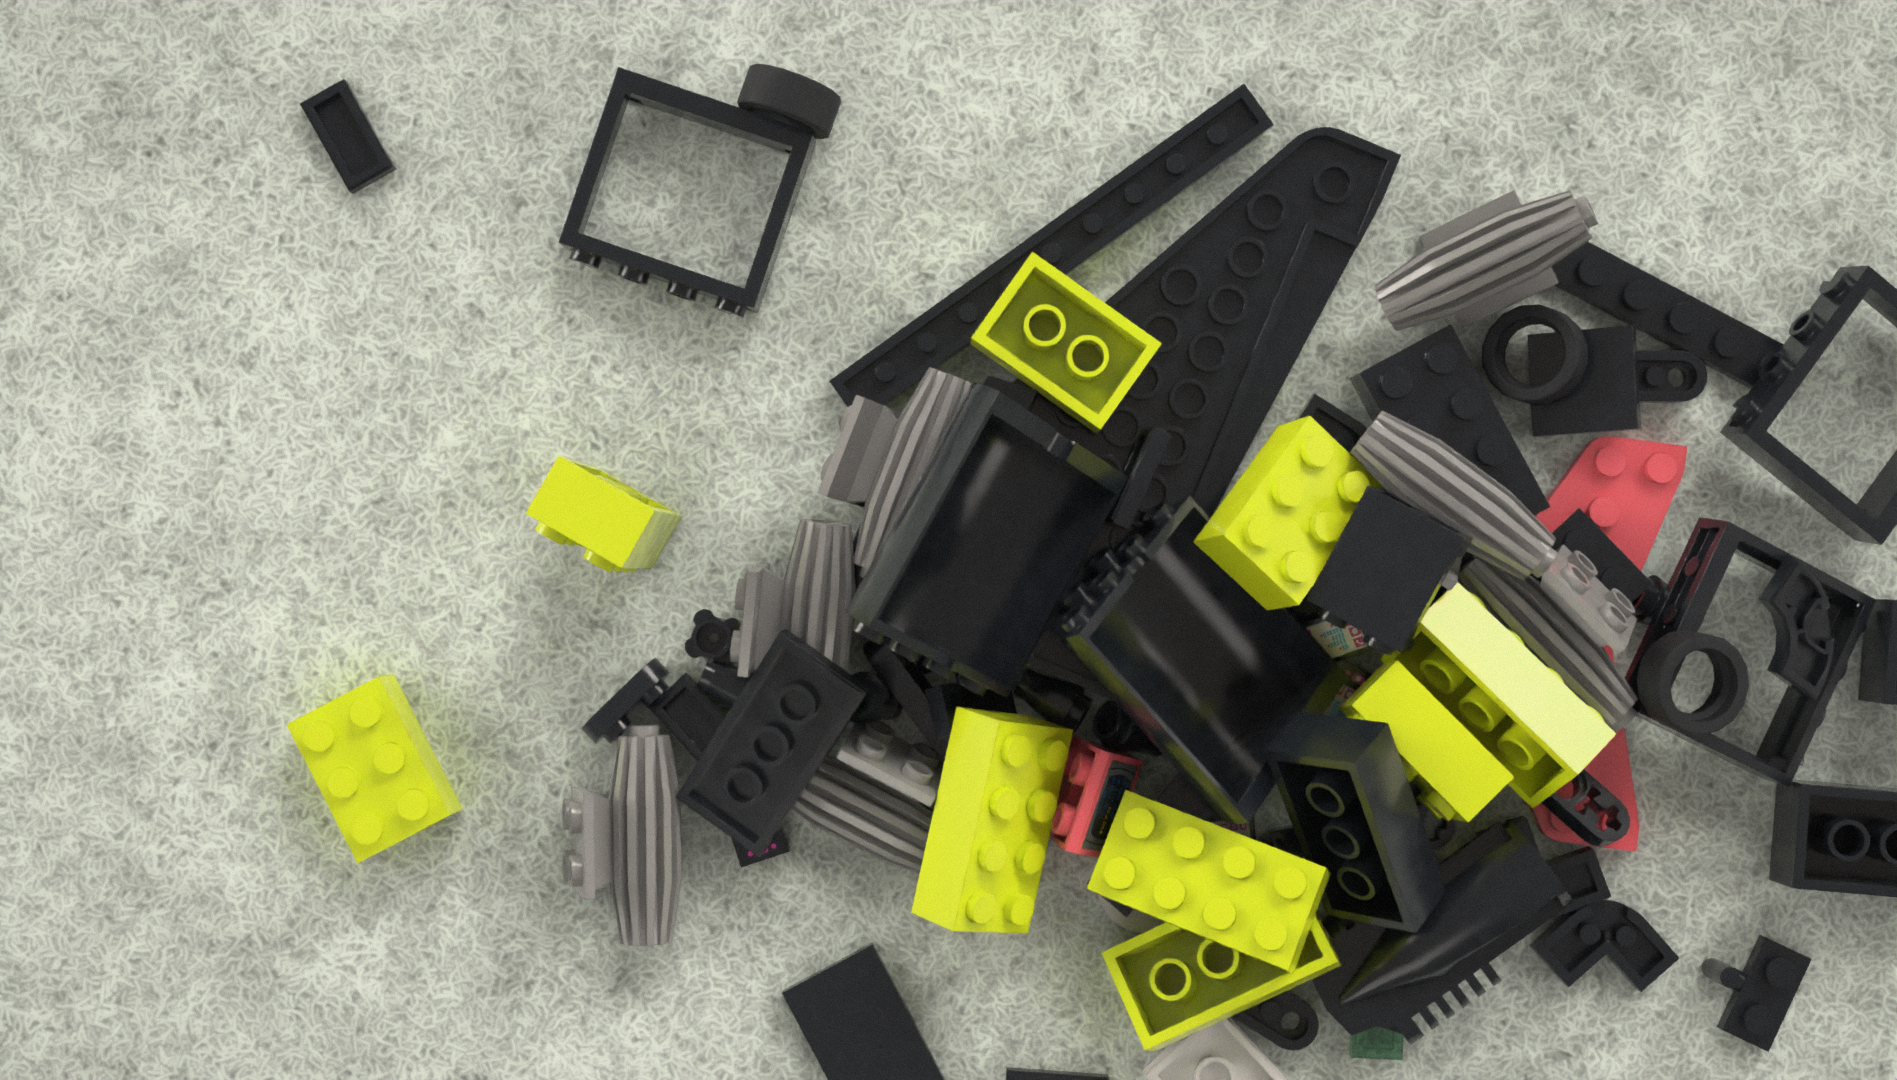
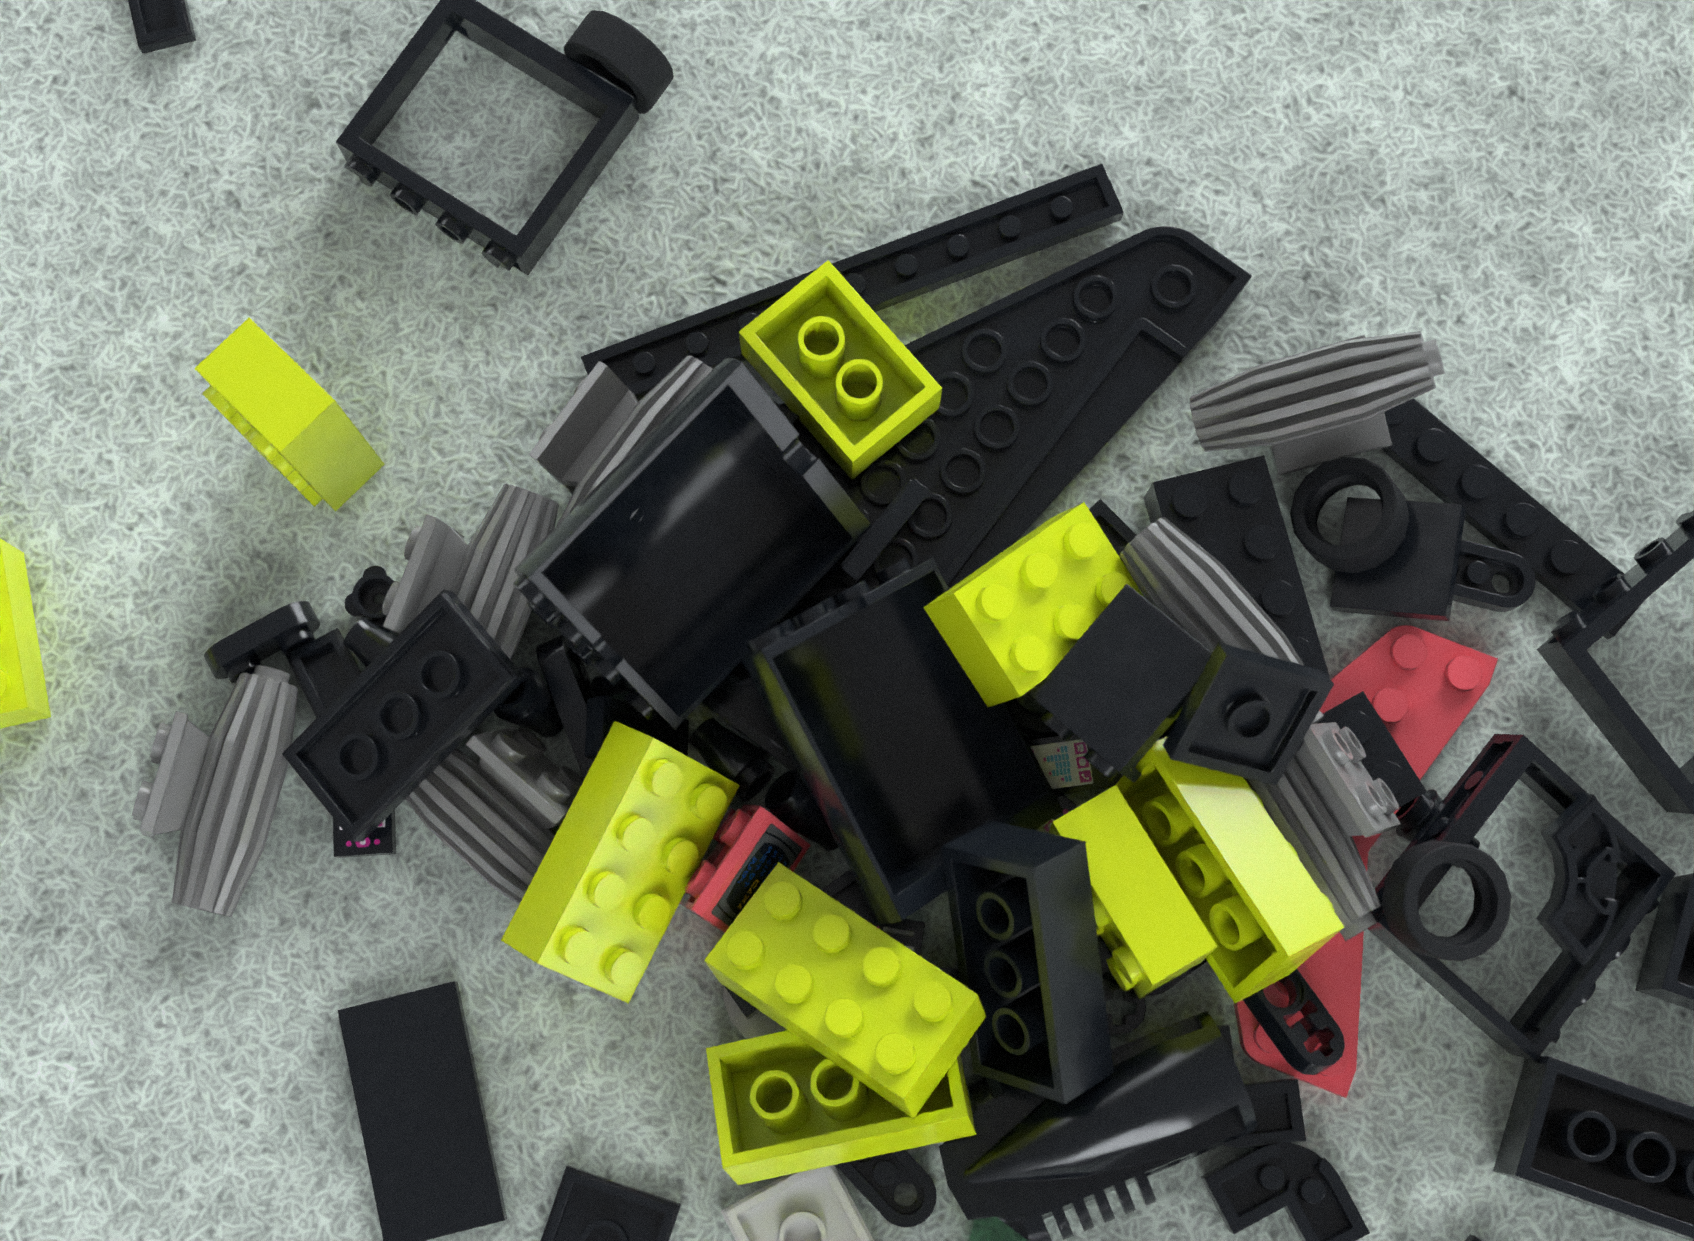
camera: 10 degrees right, 10 degrees down
none -> black plate [1163,642,1334,785]

